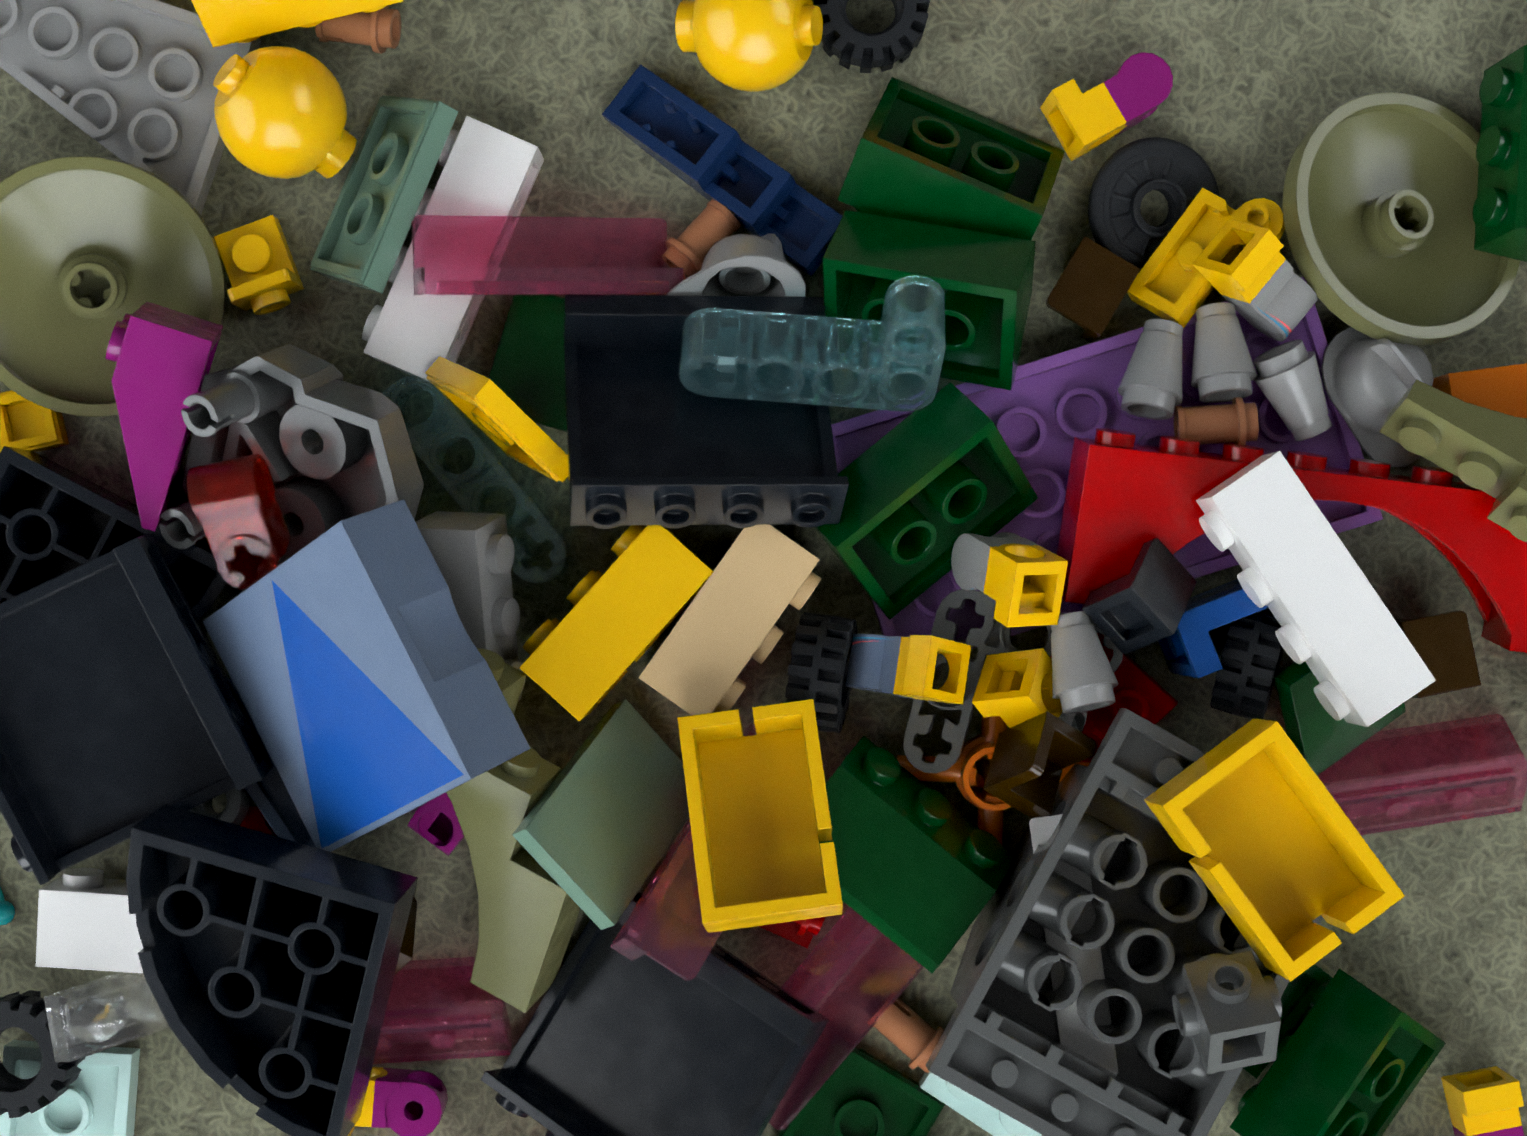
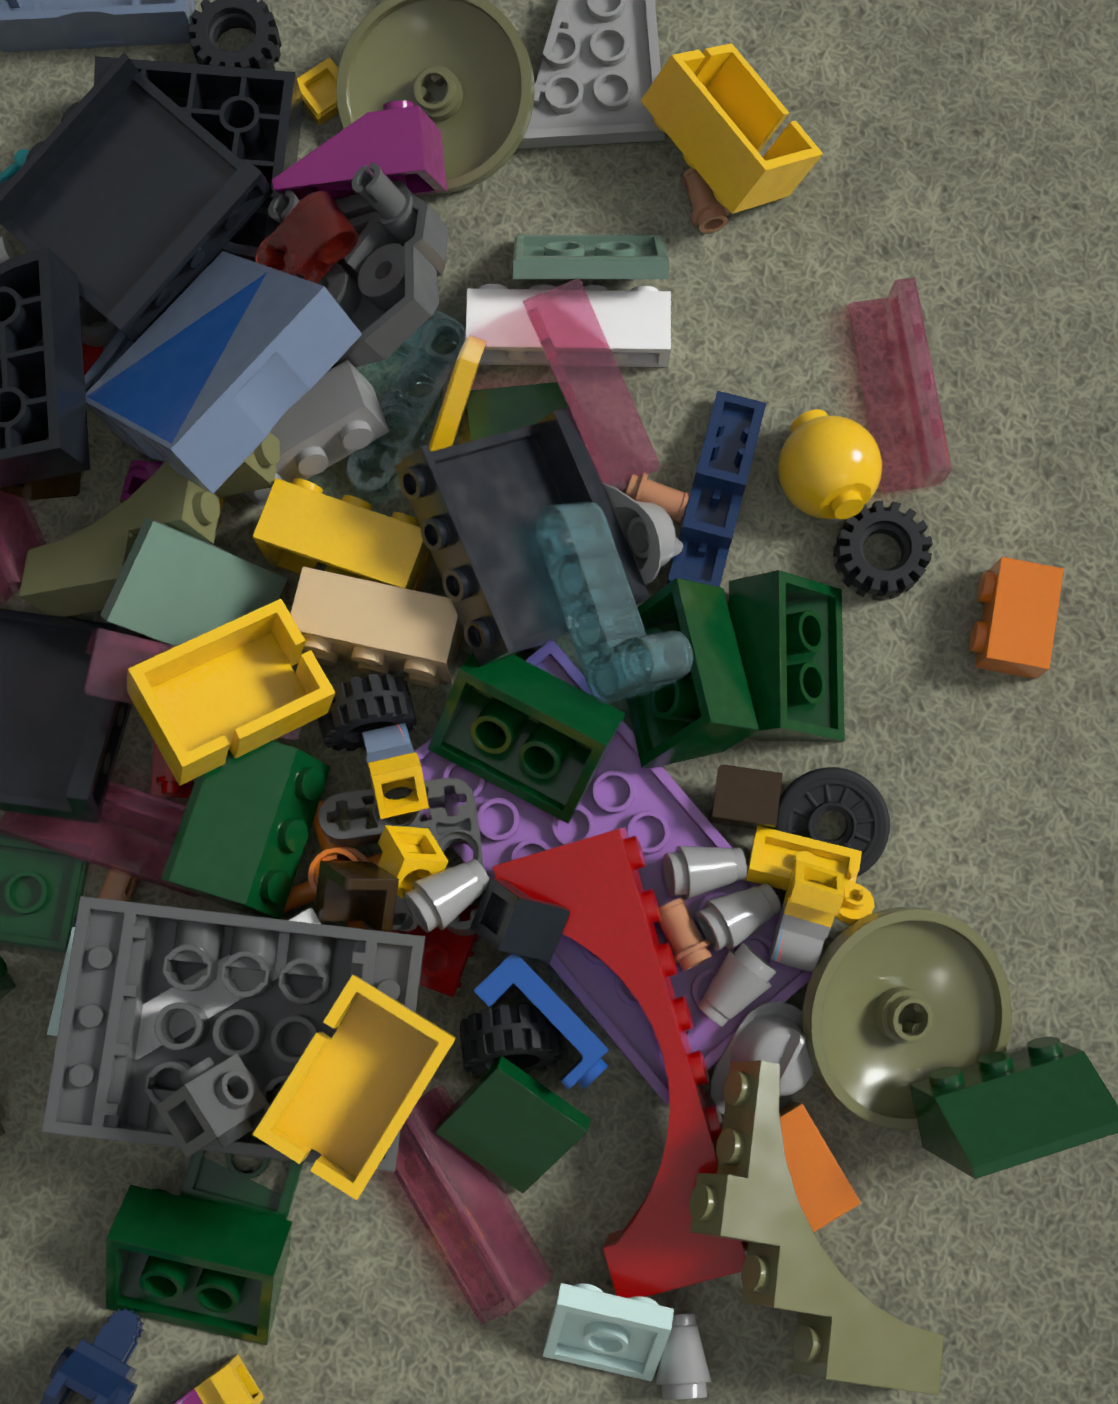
camera: 60 degrees right, 10 degrees down
yellow brick [213,46,357,179] -> none
yellow bracket [214,215,304,315] -> none
yellow leg [951,532,1068,627] -> none
leg [1040,52,1173,162] -> none
white brick [1196,451,1436,727] -> none
dark brown panel [1395,610,1481,698] -> none

